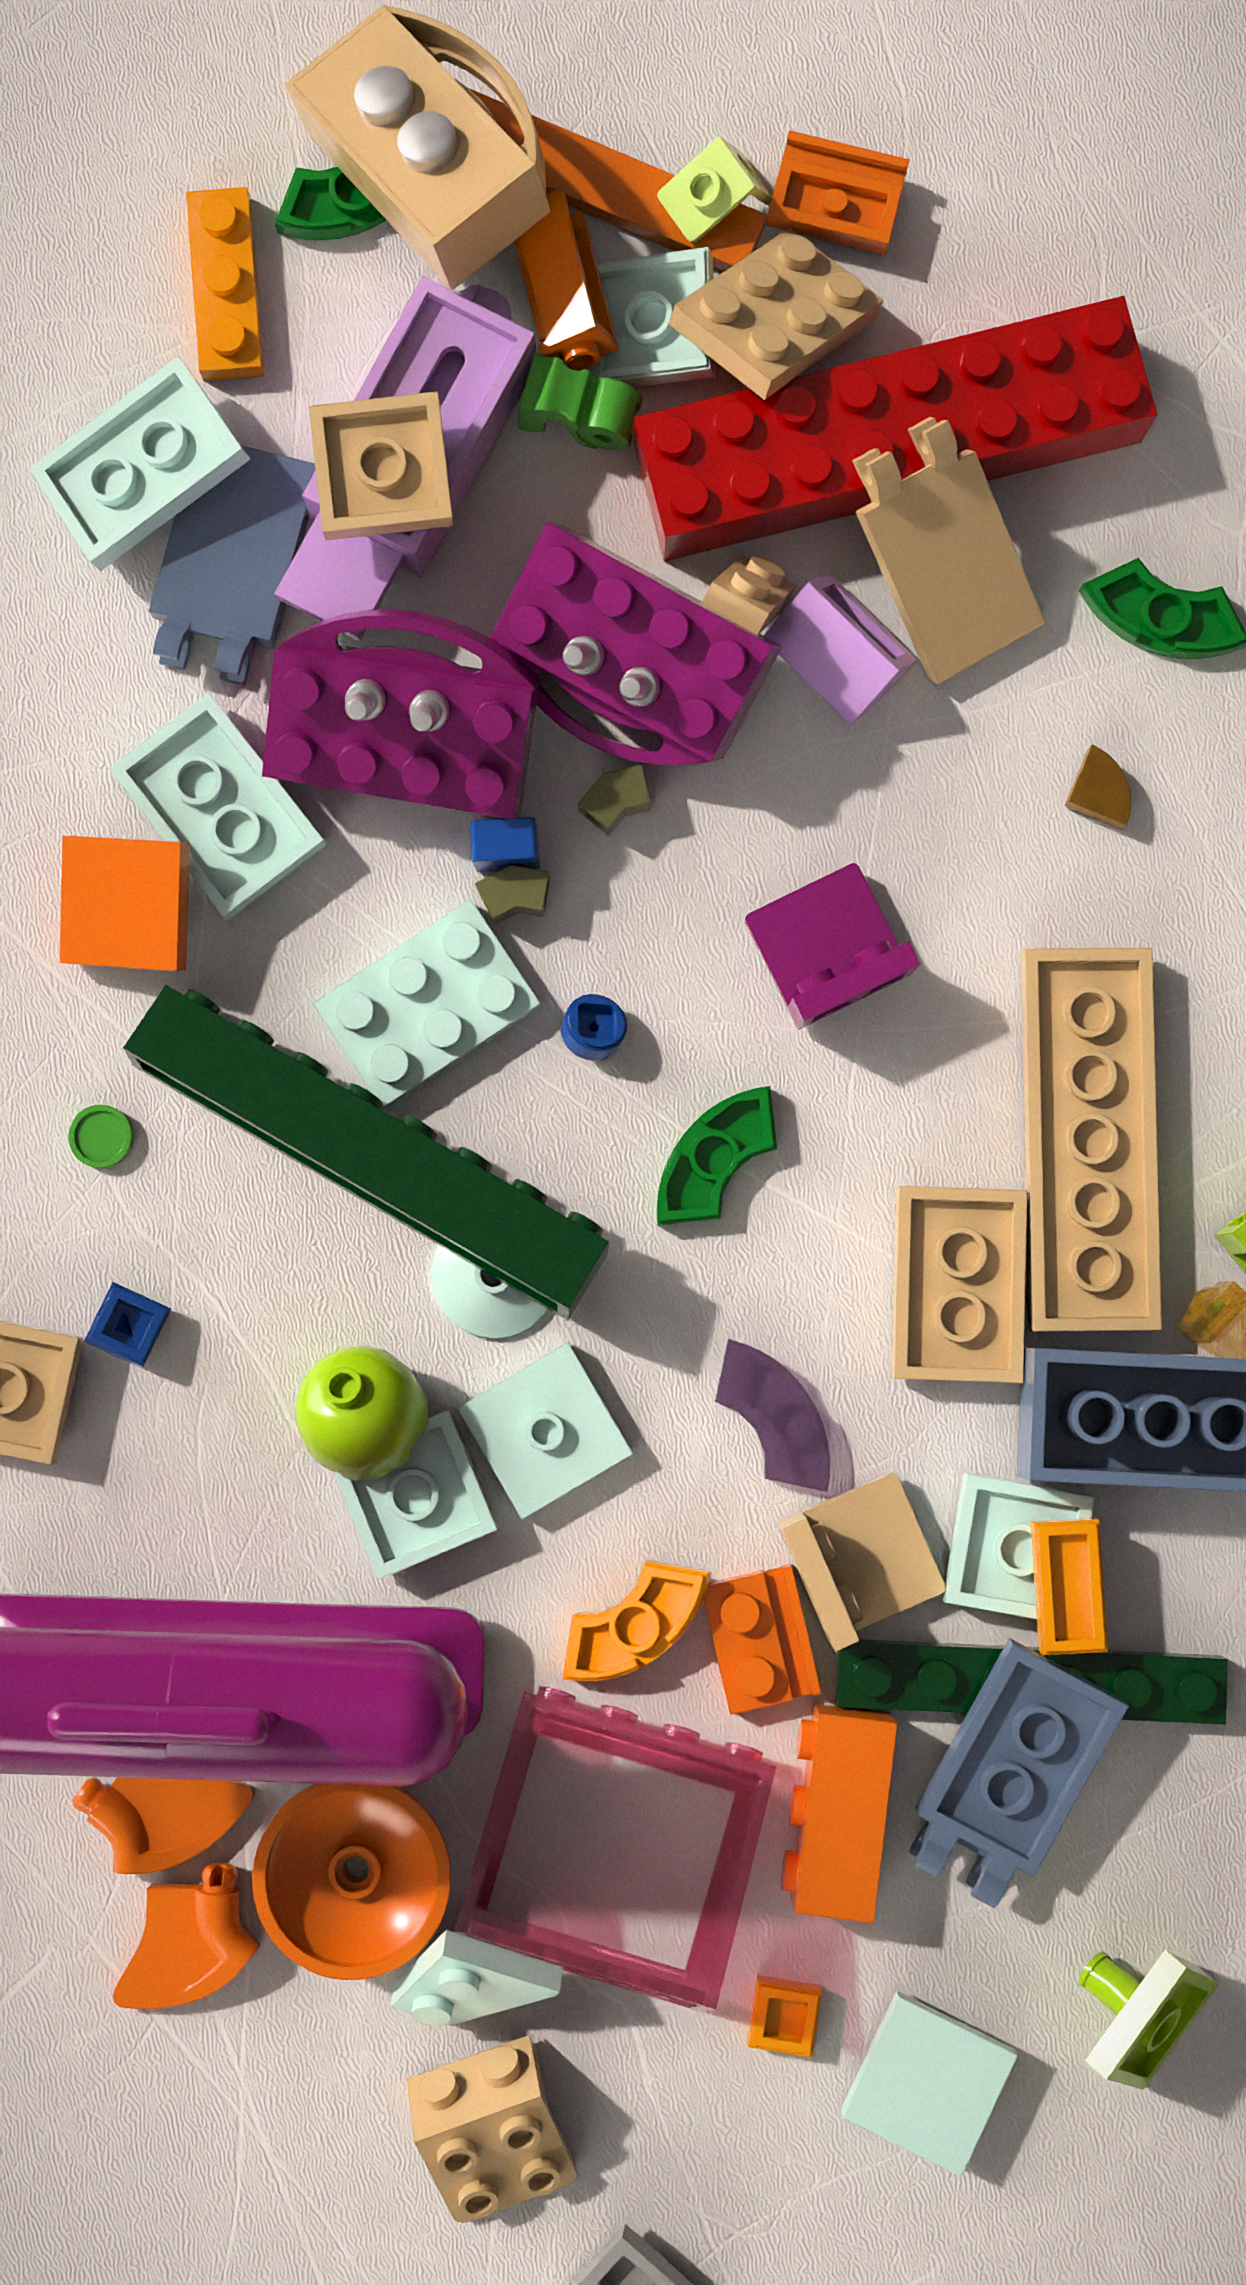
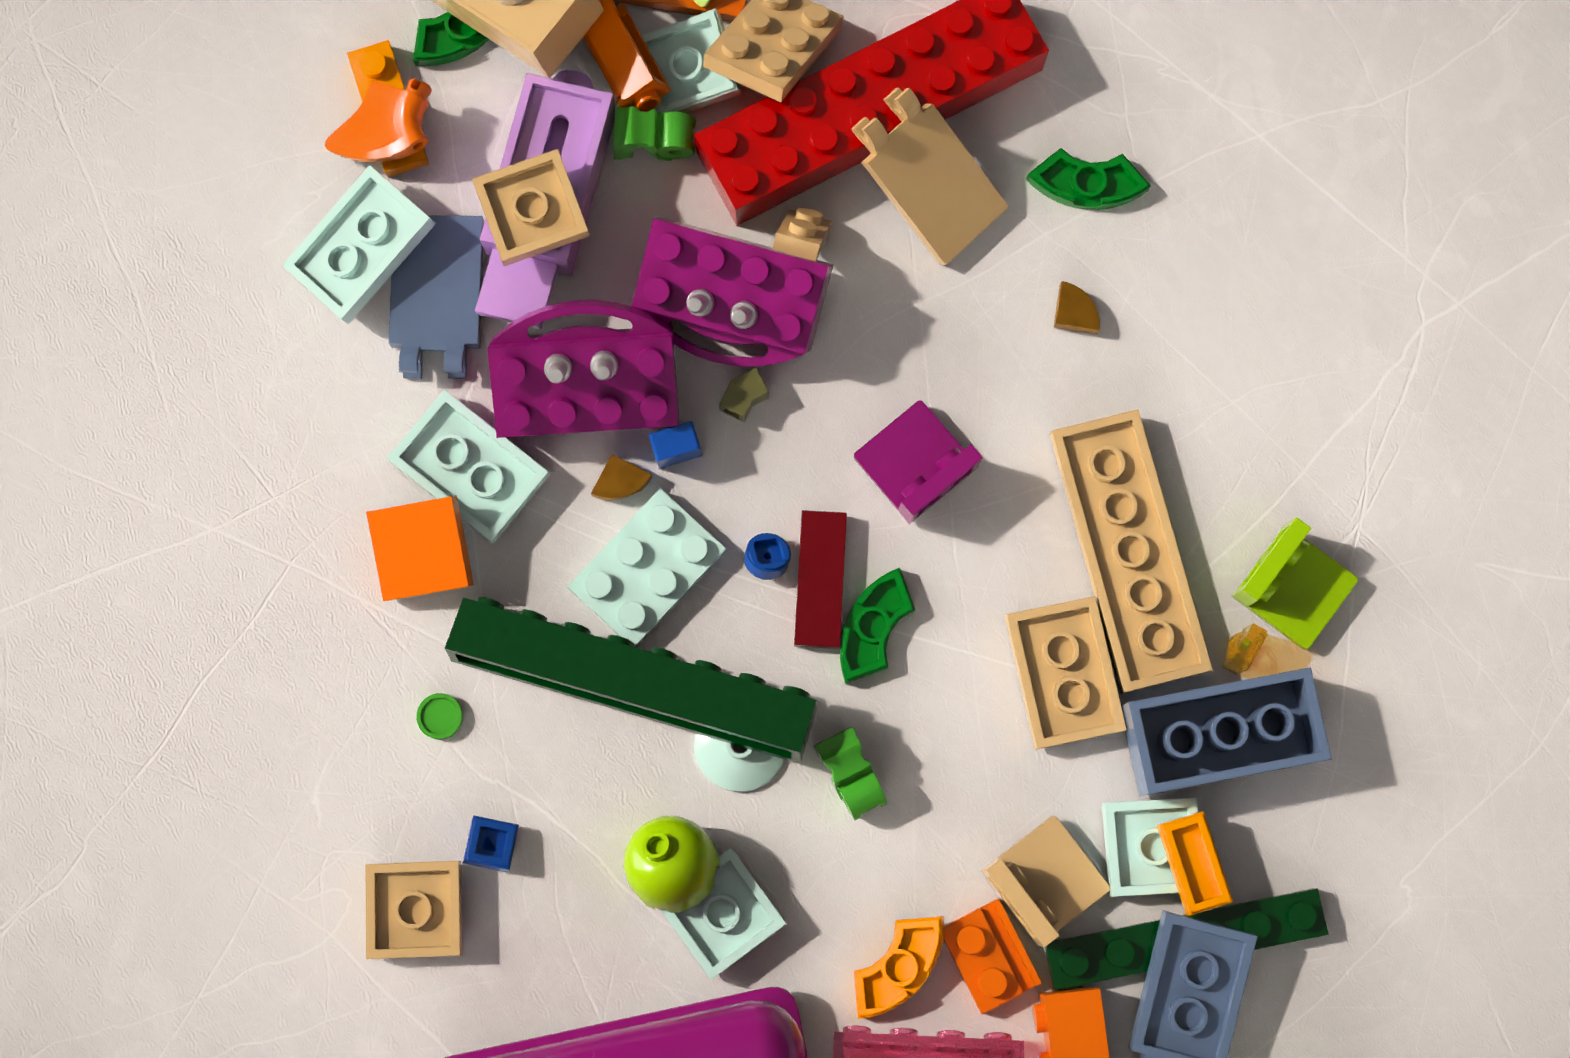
camera: 15 degrees left, 5 degrees down
light aqua plate [458,1343,633,1519] -> none
olive piece [475,865,550,924] -> none
clear purple tile [714,1339,830,1492] -> none
lavender brick [764,573,918,725] -> none
none -> orange arm [325,78,432,162]
none -> pearl gold tile [591,454,652,501]
none -> dark red tile [794,510,847,649]
none -> bright green leg [813,727,887,821]

